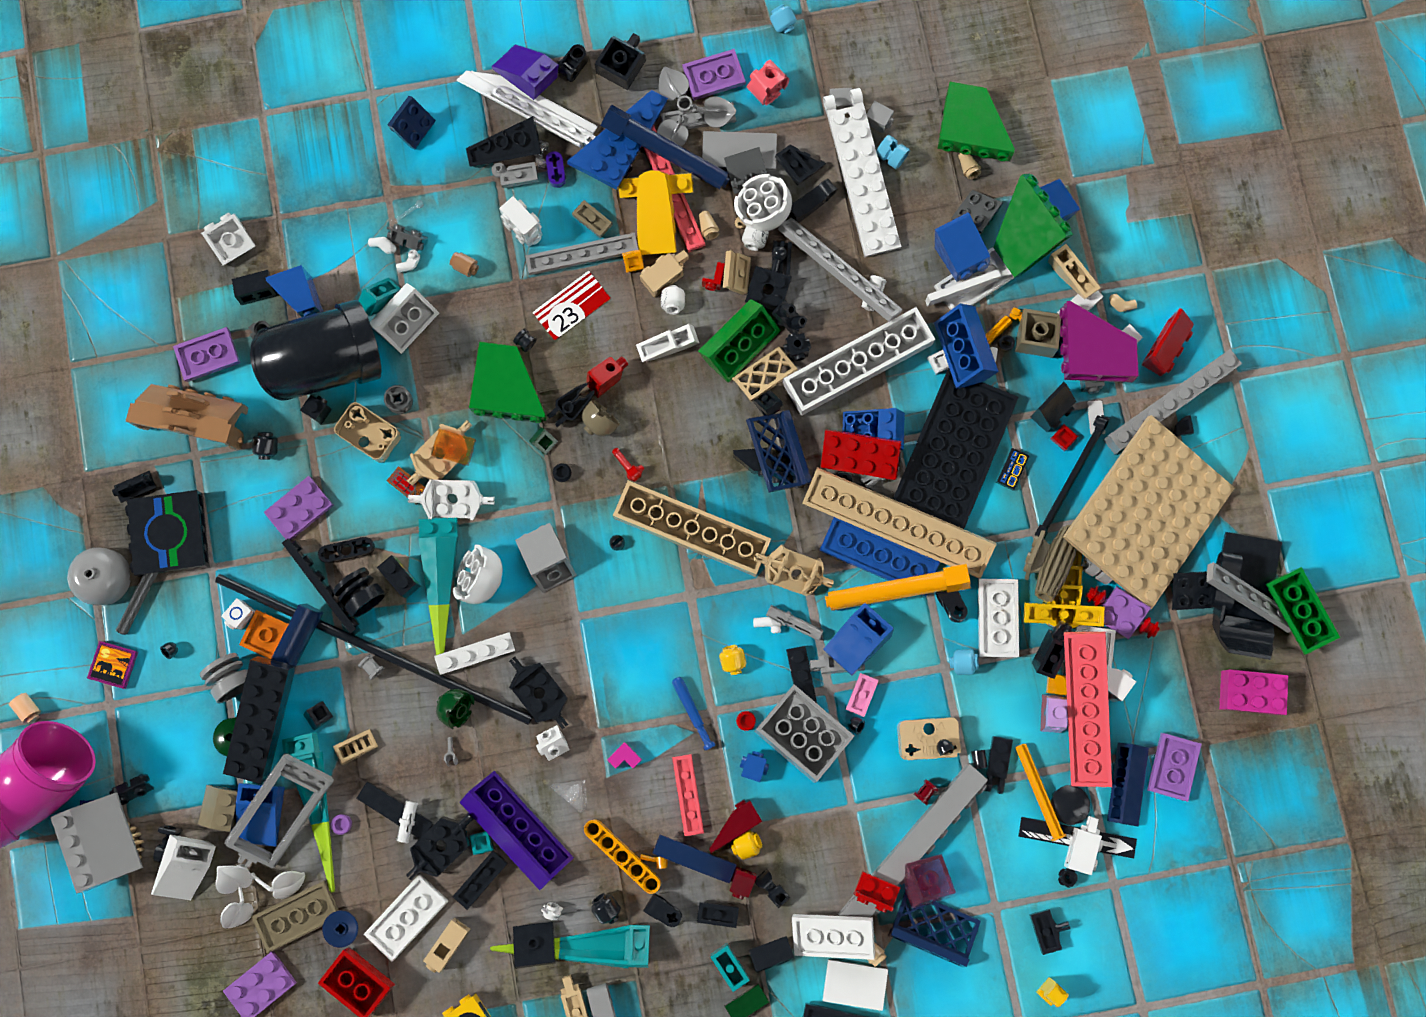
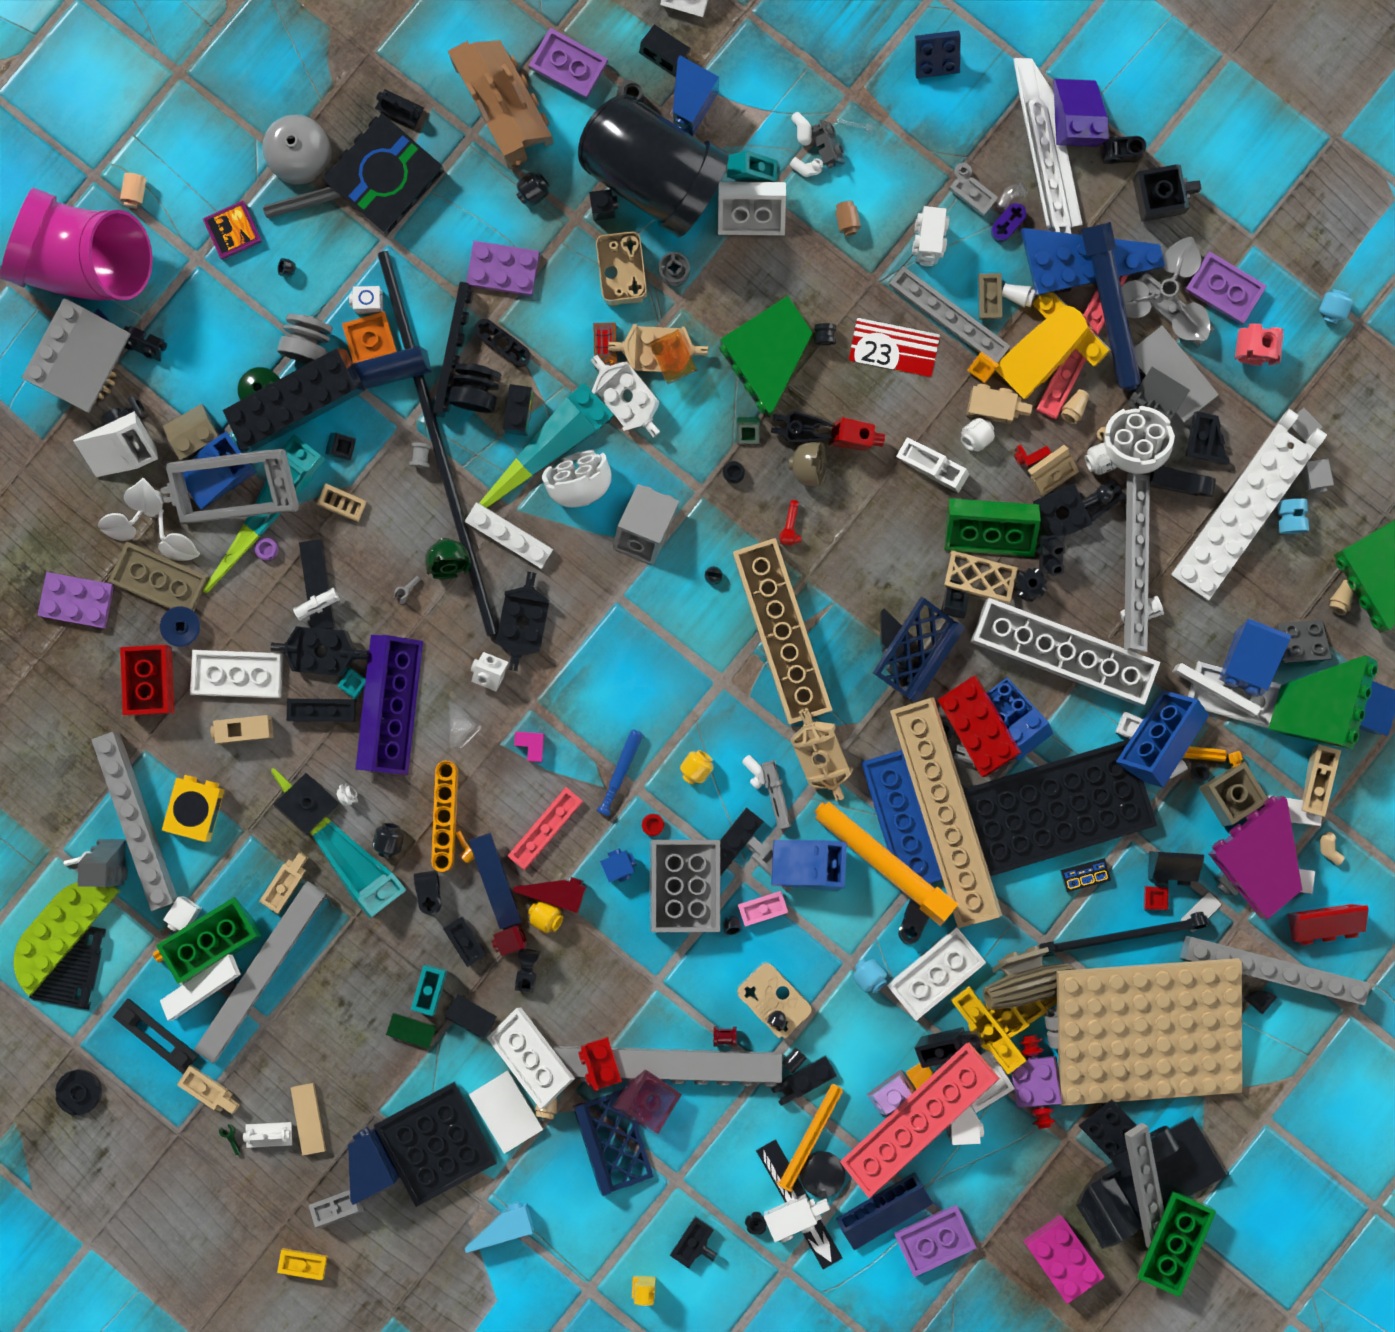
camera: 55 degrees right, 5 degrees up
black wing [466,116,542,167] -> none
none -> white cone [1002,283,1036,308]

